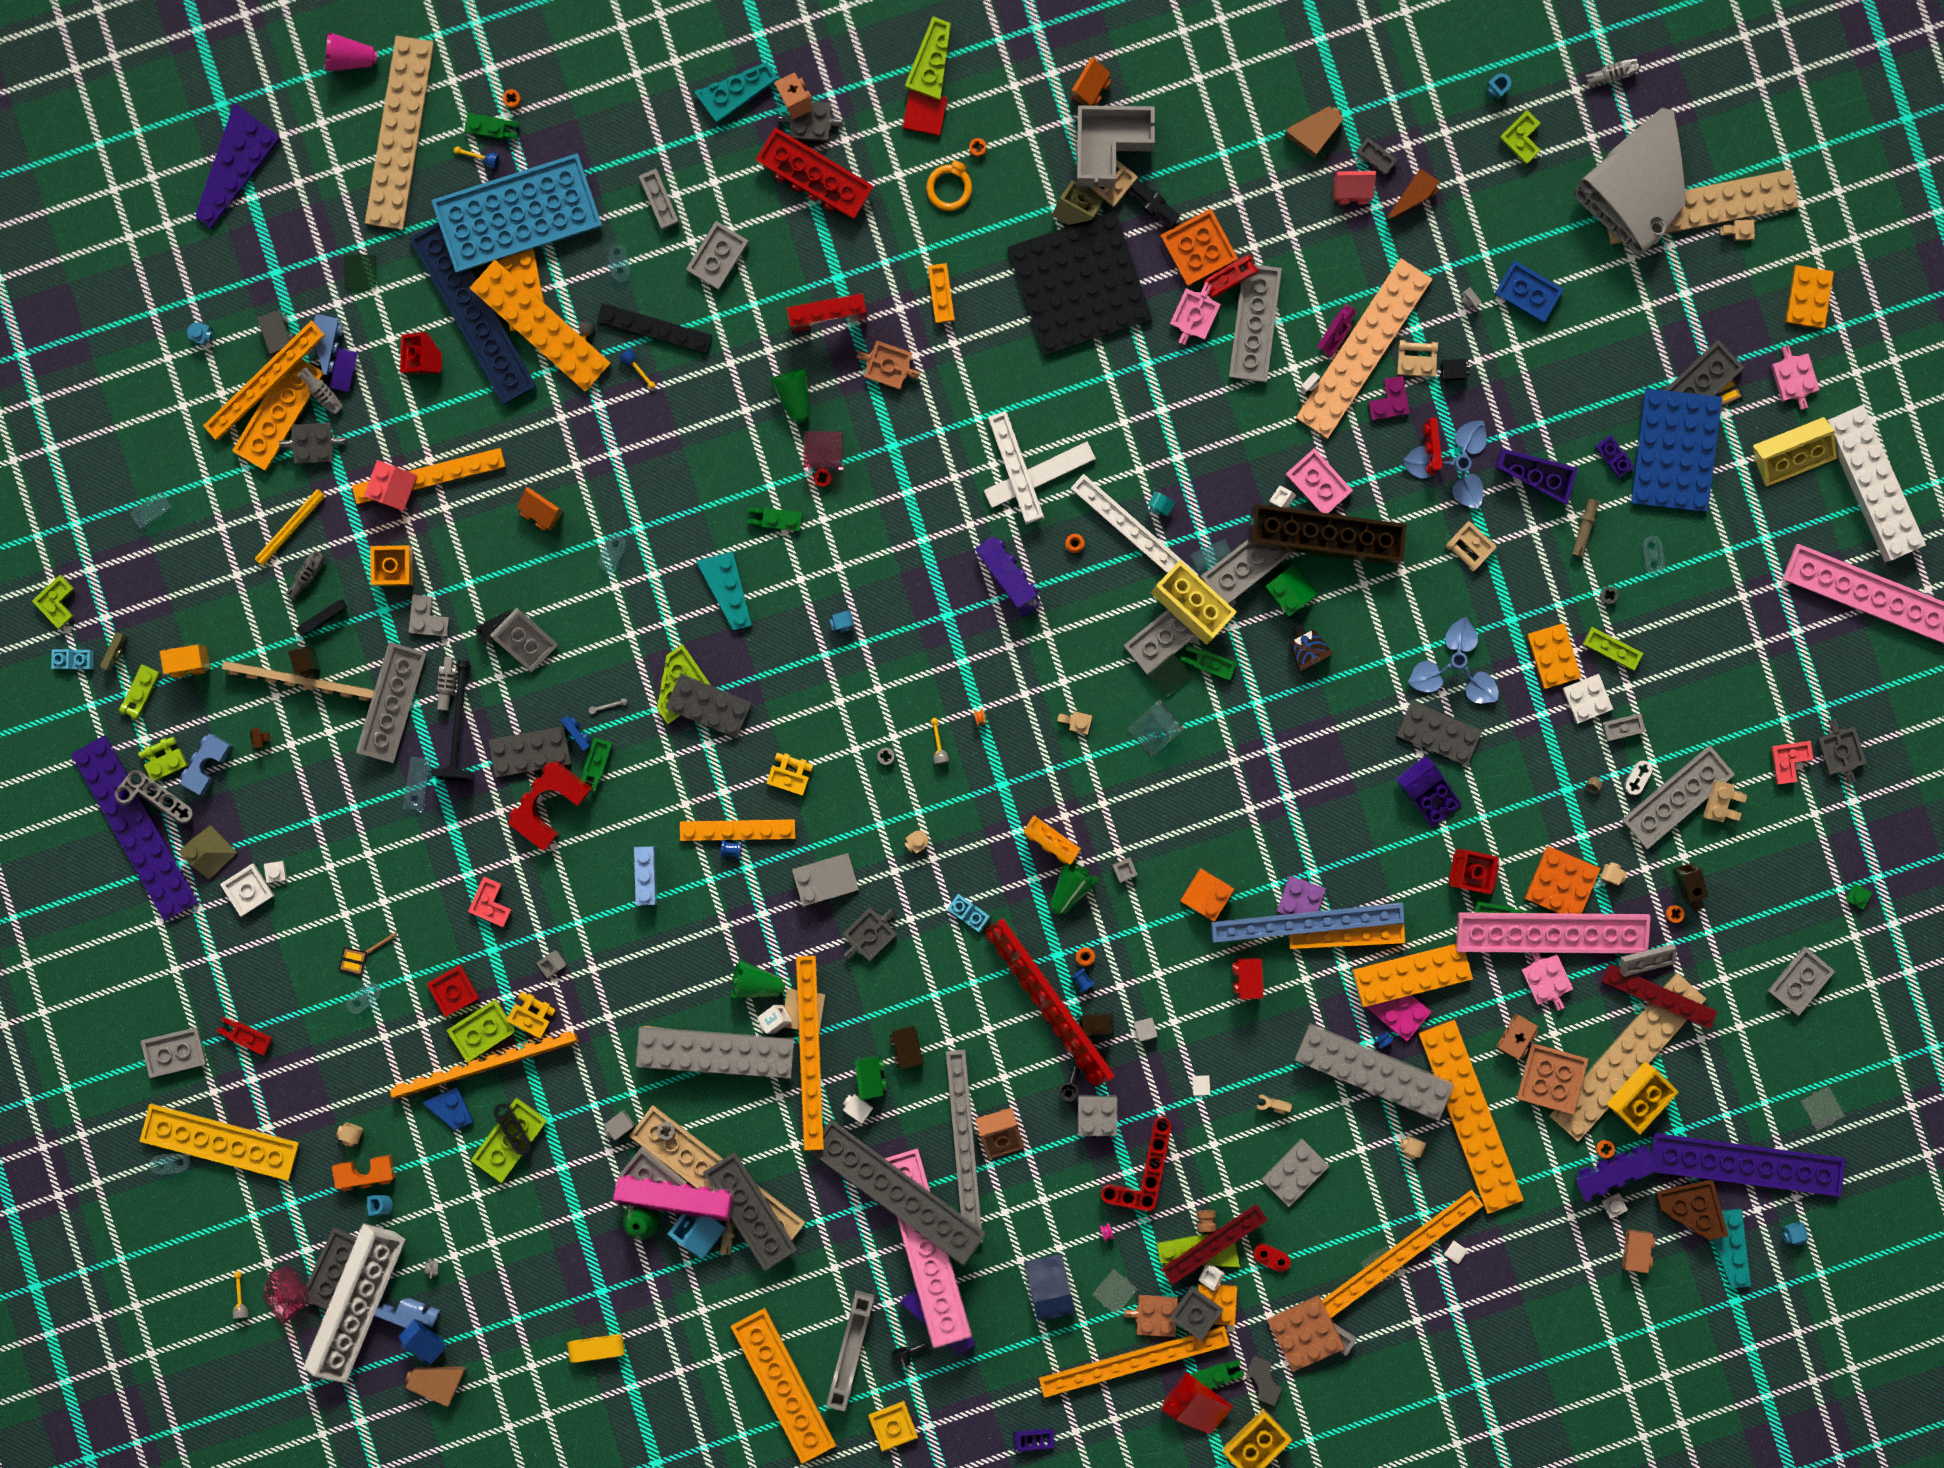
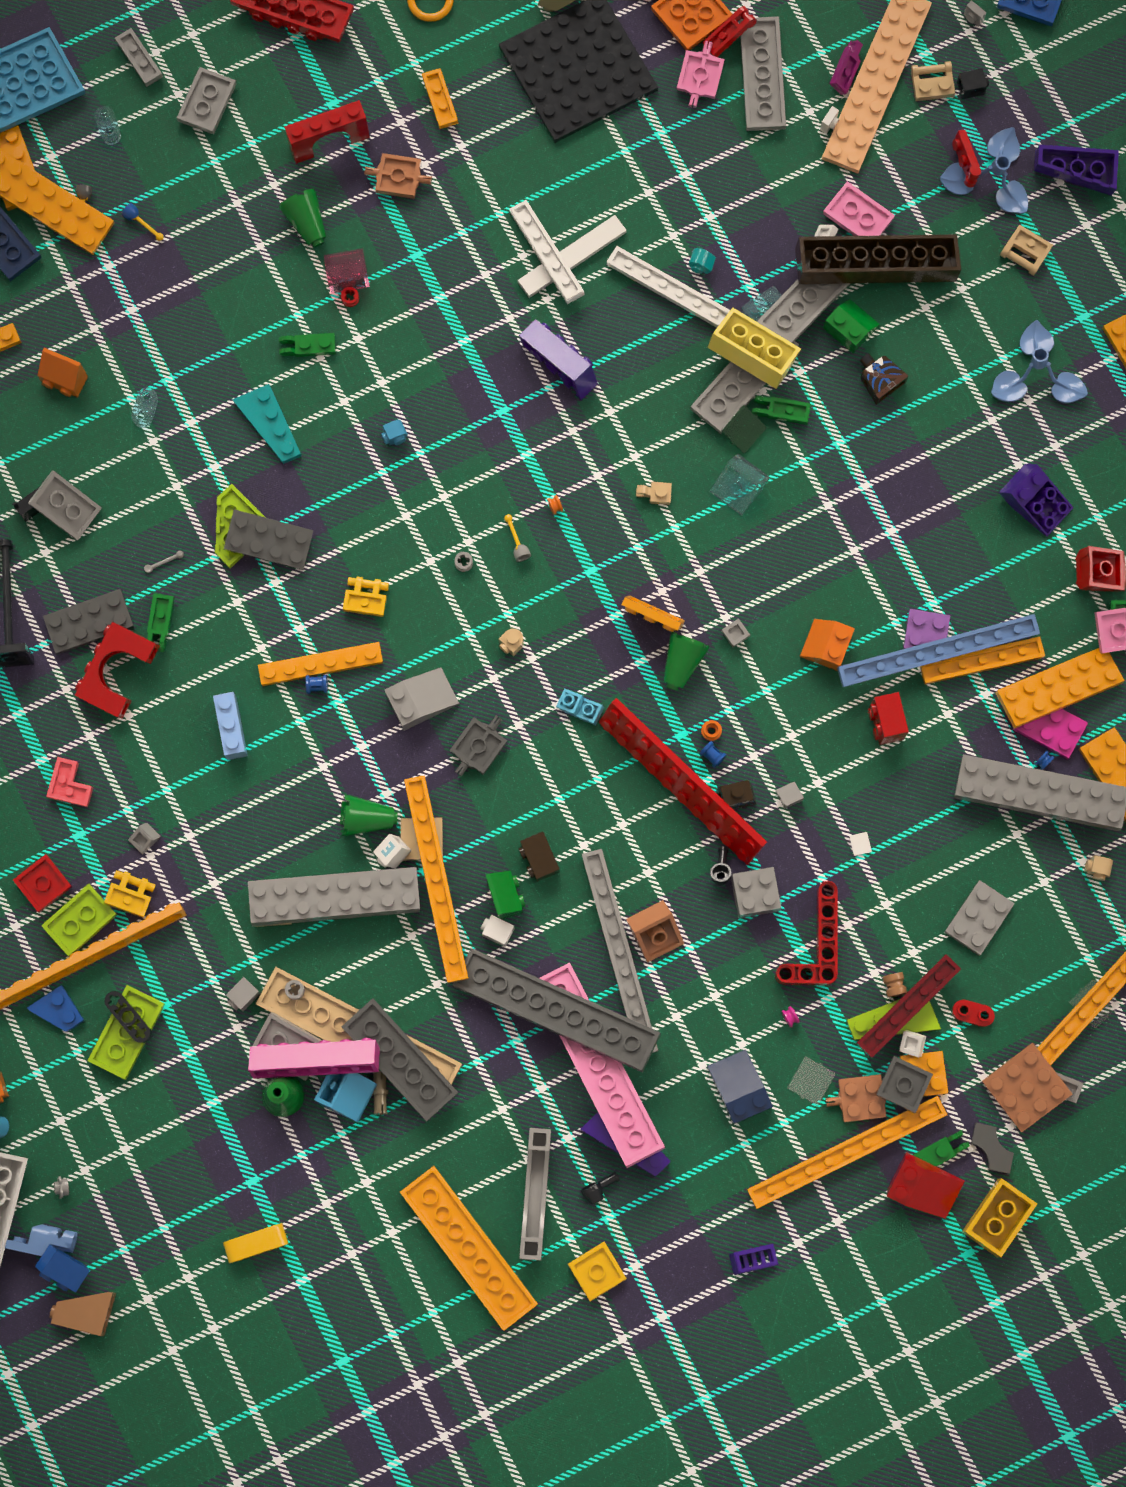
camera: 10 degrees left, 10 degrees down
blue plate [561,716,591,751] -> none
black plate [597,303,713,354] -> none
orange plate [1065,534,1084,553] -> none
tan plate [1256,1095,1292,1114] -> none
magenta plate [1368,376,1410,421] -> none
dark grey plate [1396,701,1482,766] -> none

